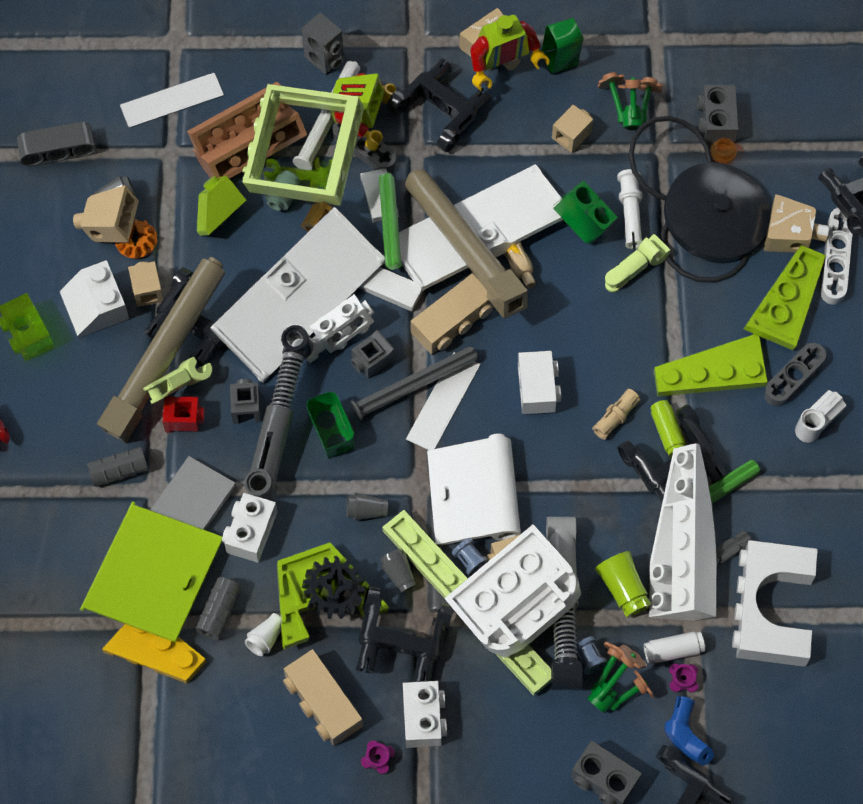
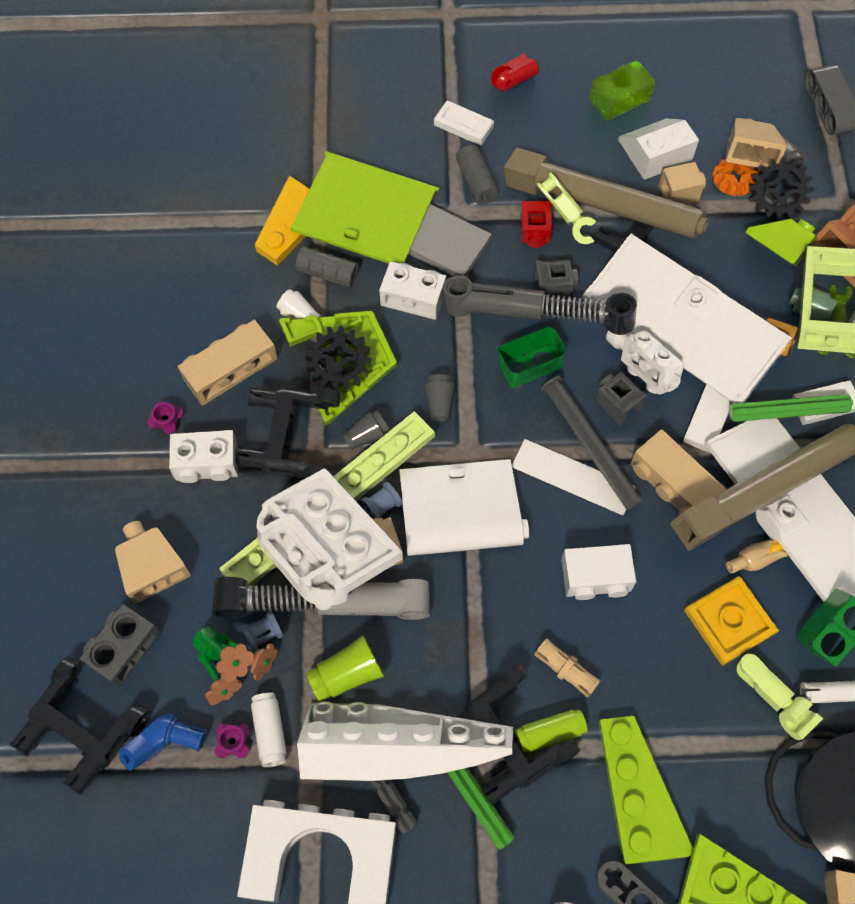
camera: 90 degrees right, 0 degrees up
none -> tan torso [115,521,191,604]
none -> white tile [434,101,494,146]
none -> yellow tile [684,576,779,666]
none -> black gear [748,157,814,221]

